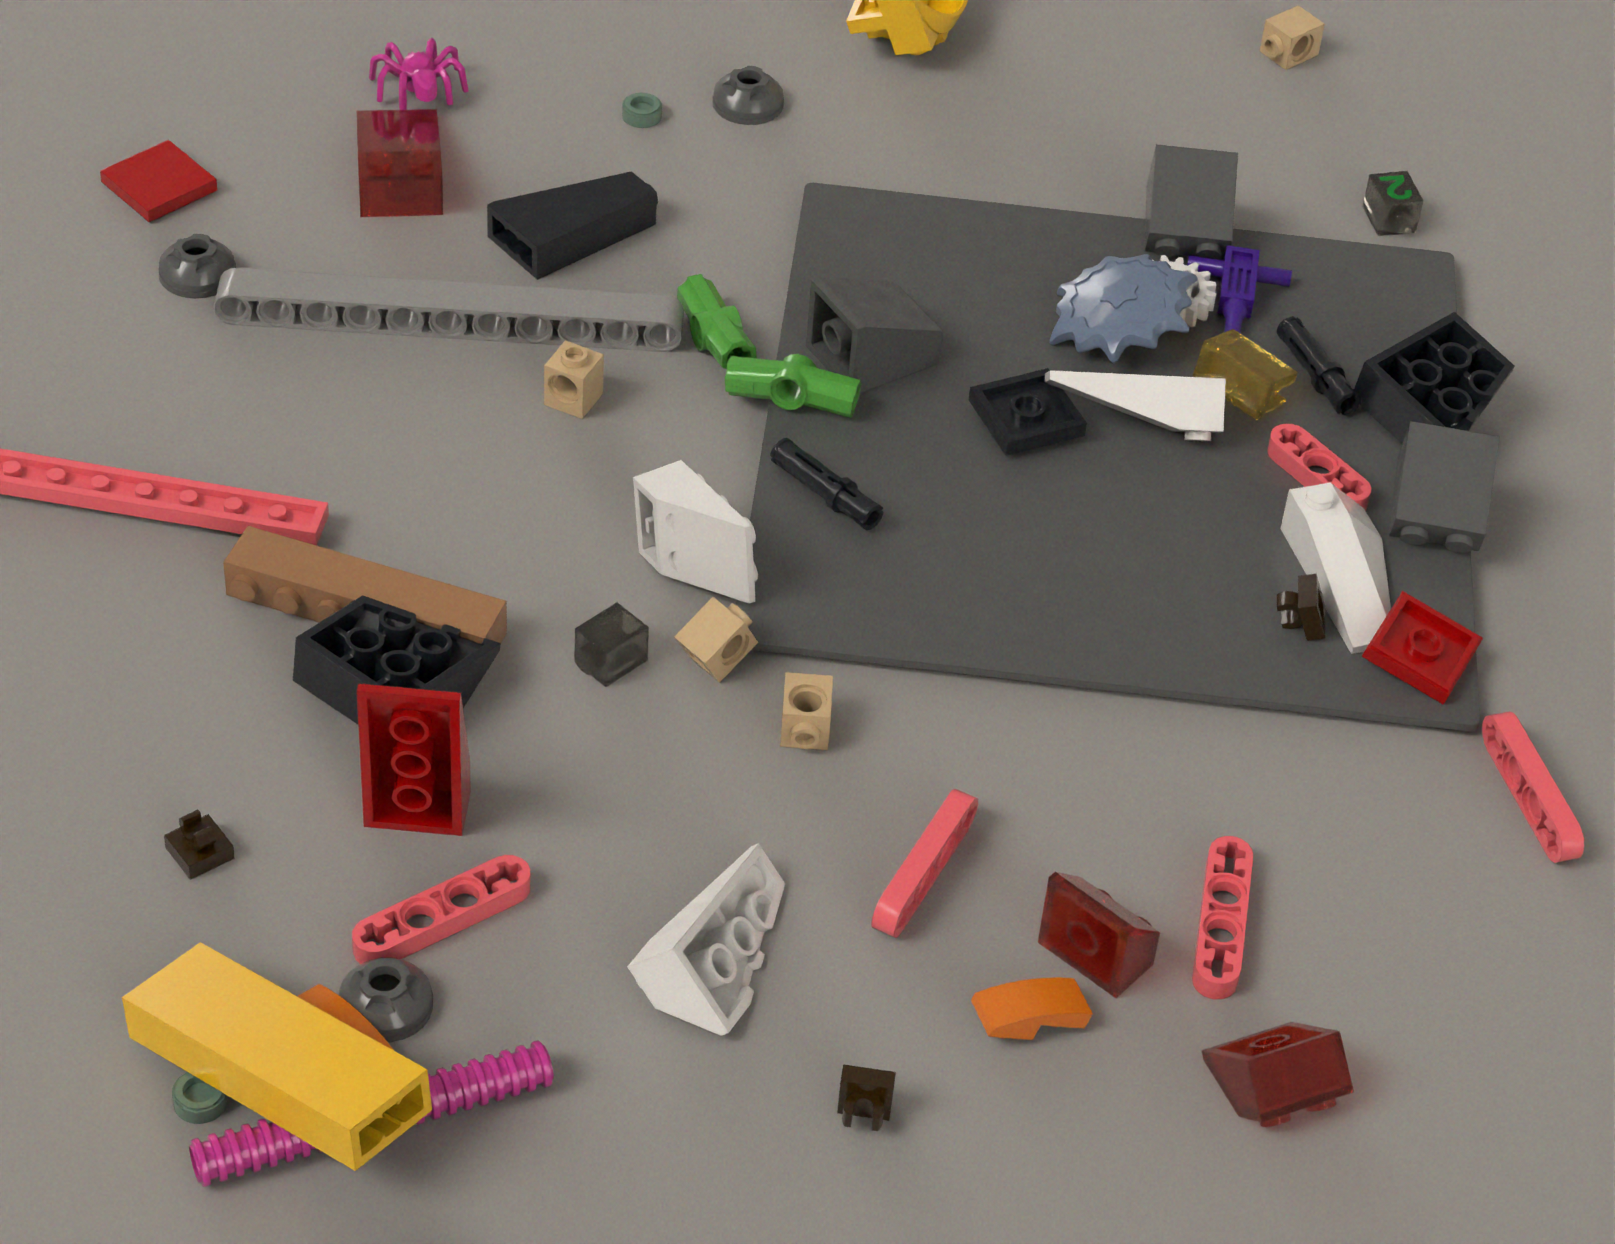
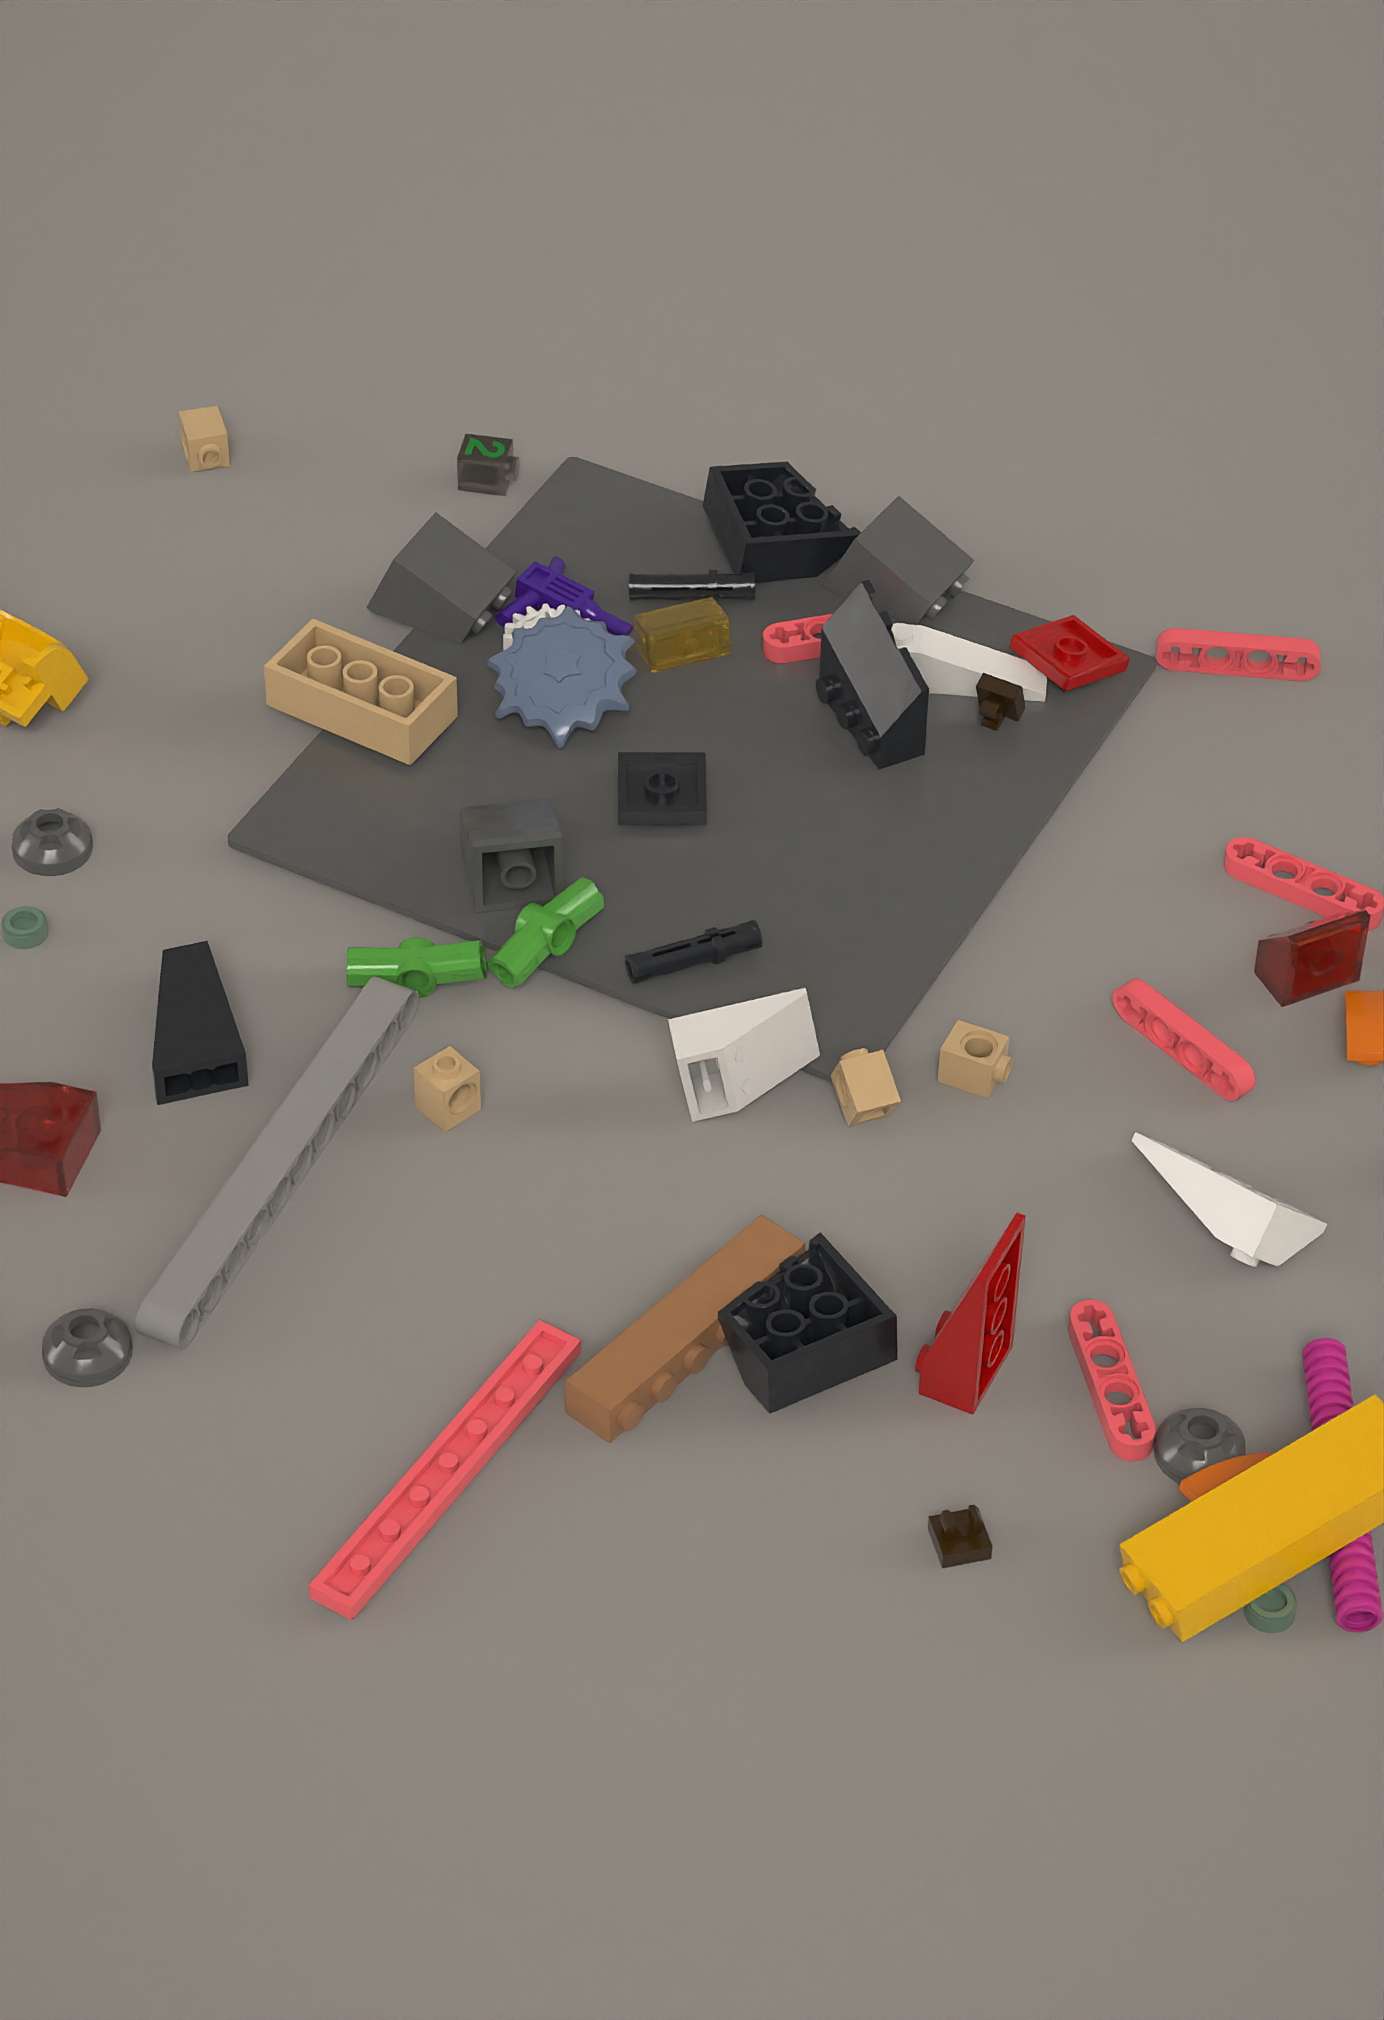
camera: 65 degrees left, 0 degrees up
clear smoke brick [574,602,649,687] -> none
white wedge [1045,370,1226,441] -> none
none -> tan brick [264,618,458,765]
none -> wedge [816,580,929,770]

